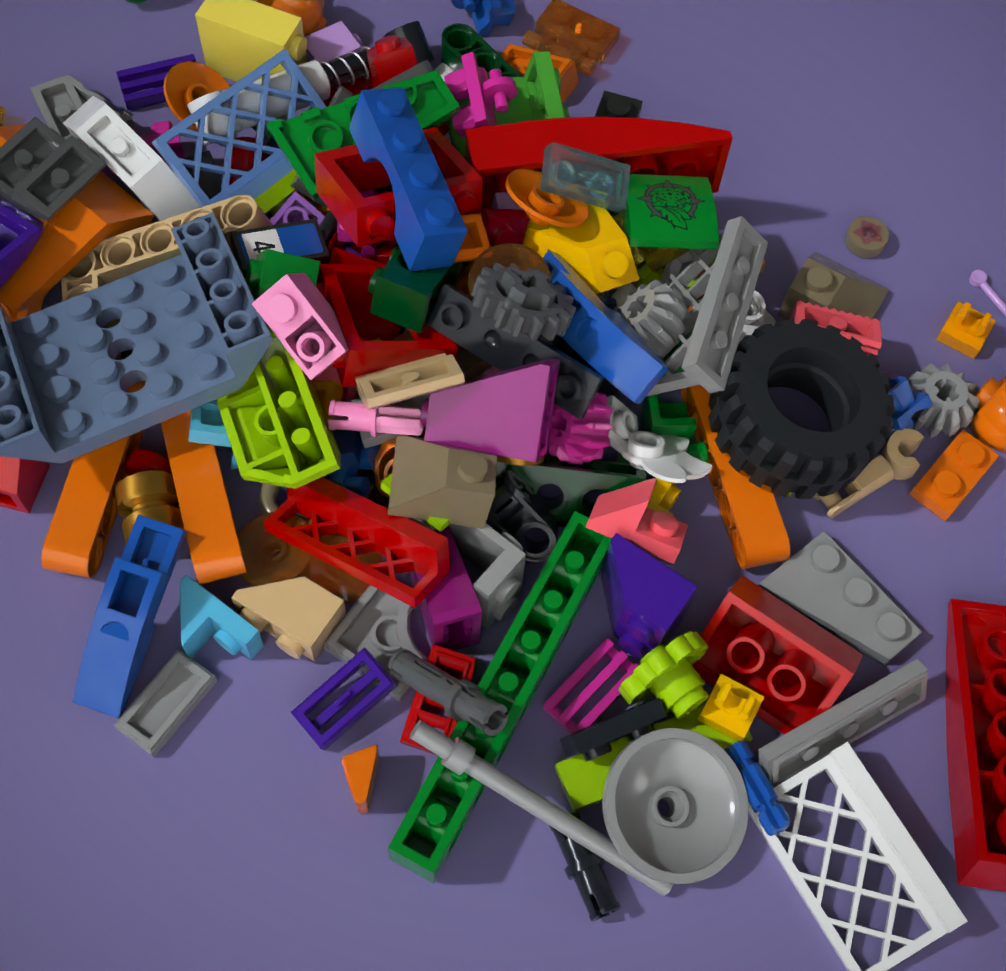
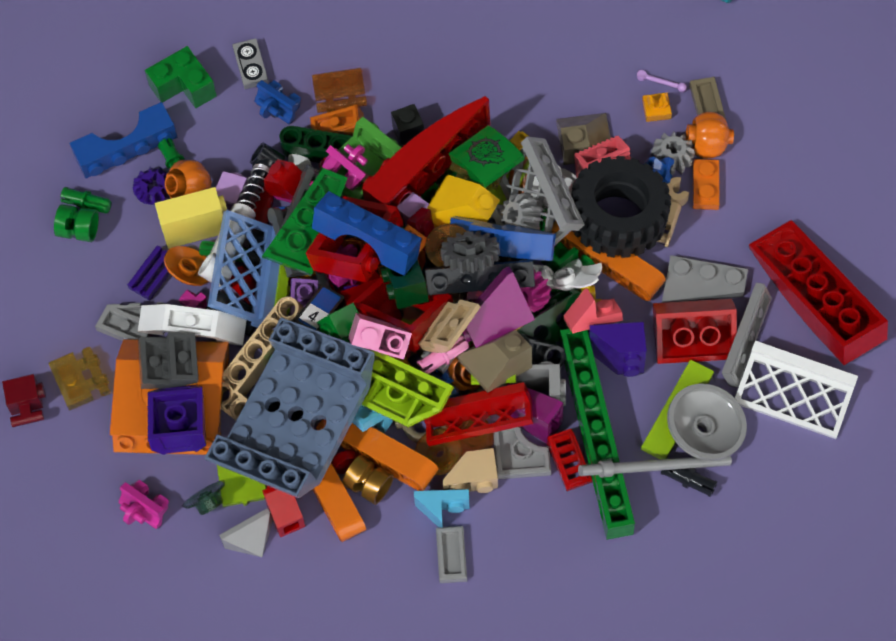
camera: 30 degrees left, 0 degrees up
blue slope [73,515,187,718] -> none
dark purple tile [291,647,398,750] -> none
orange slope [341,745,380,815] -> none
dark grey pin [388,649,508,736] -> none
orange dish [505,169,589,228] -> none
clear light blue plate [540,142,631,212] -> none
dark pink tile [543,638,639,734] -> none
black plate [559,698,667,762] -> none
lime plant [618,631,709,720] -> none
yellow tile [697,674,764,742] -> none
blue axle [724,740,791,836] -> none
dark tan tile [845,216,889,258] -> none

